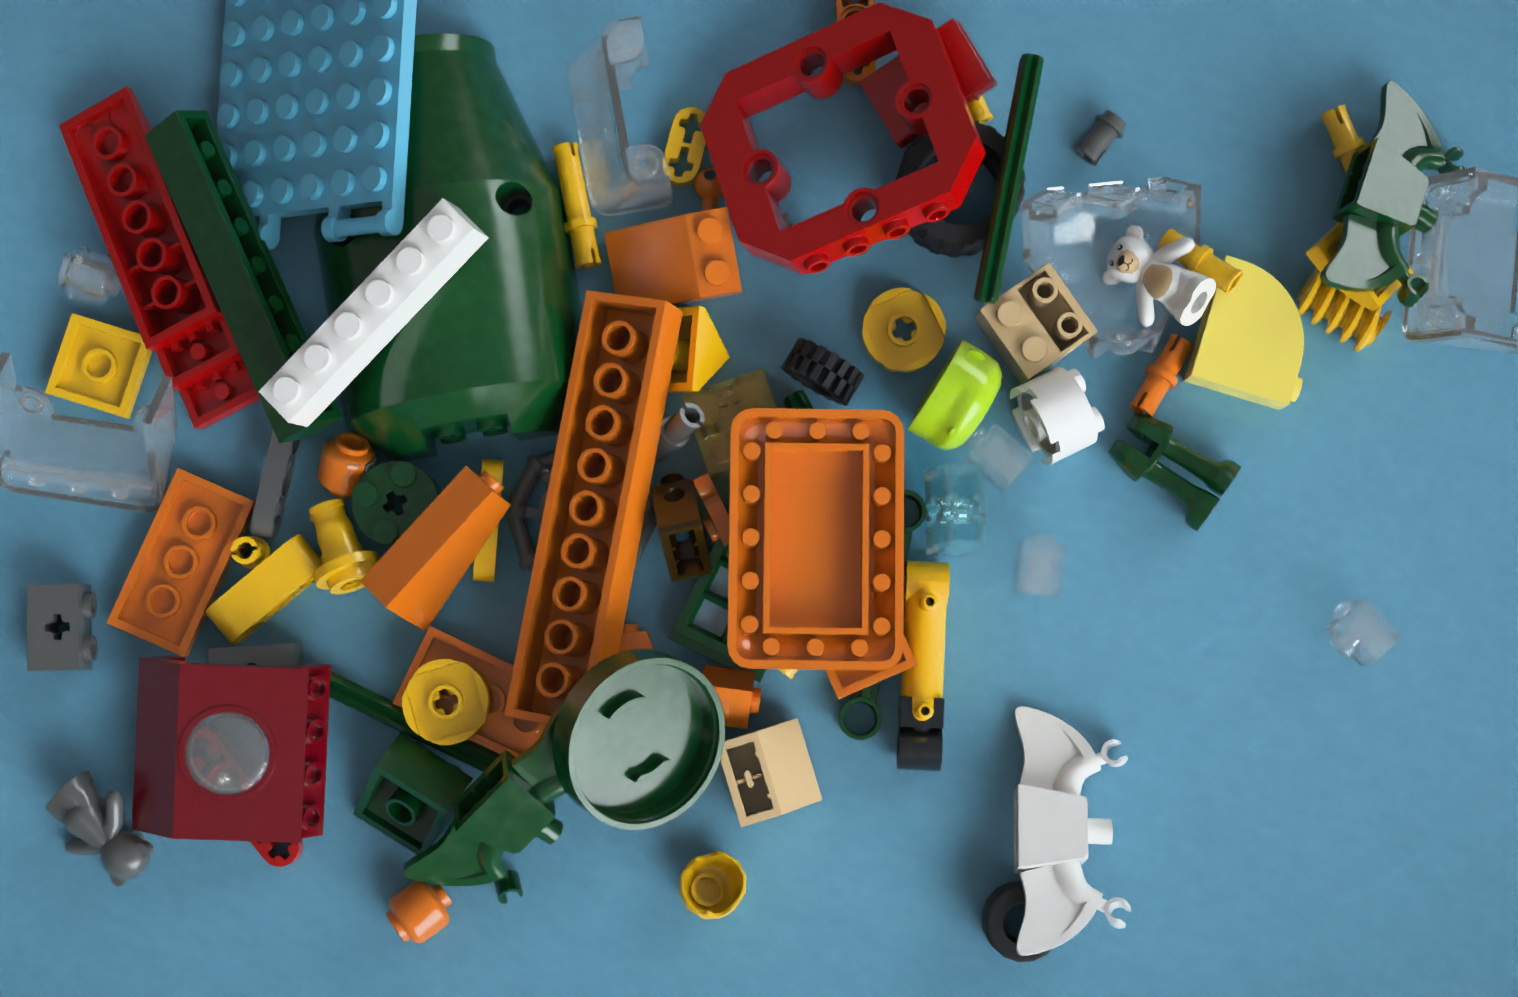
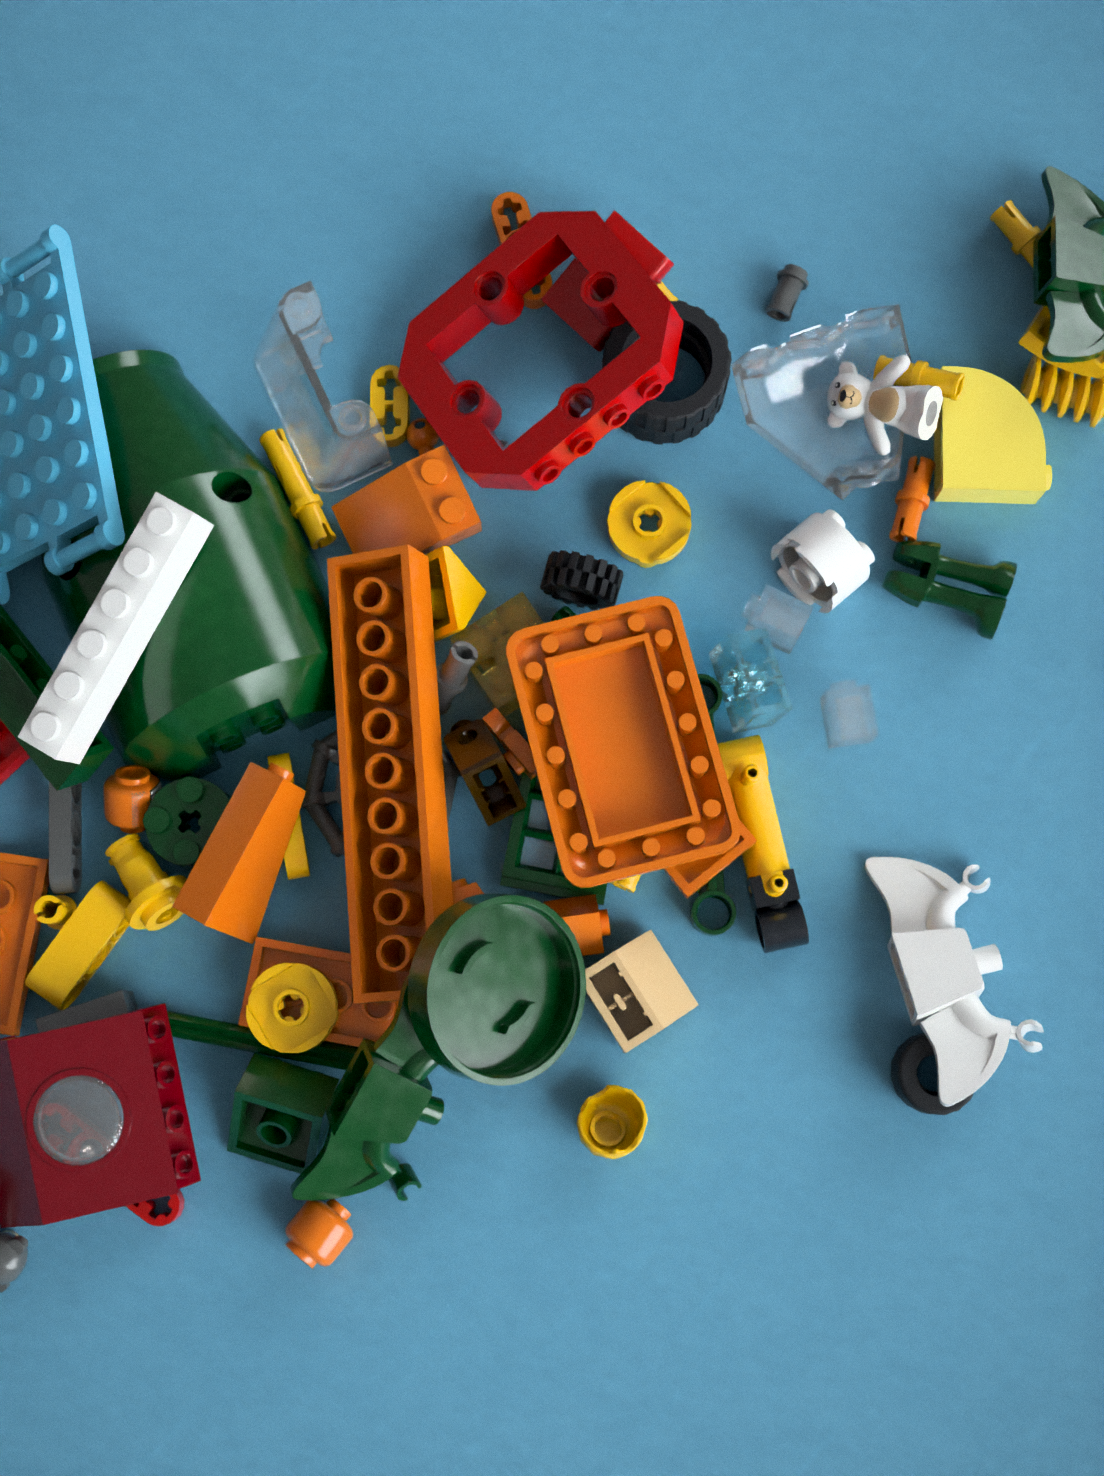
camera: 10 degrees left, 5 degrees down
lime piece [906,339,1002,450] -> none
dark green axle [974,53,1044,304] -> none
tan slope [975,263,1098,384] -> none

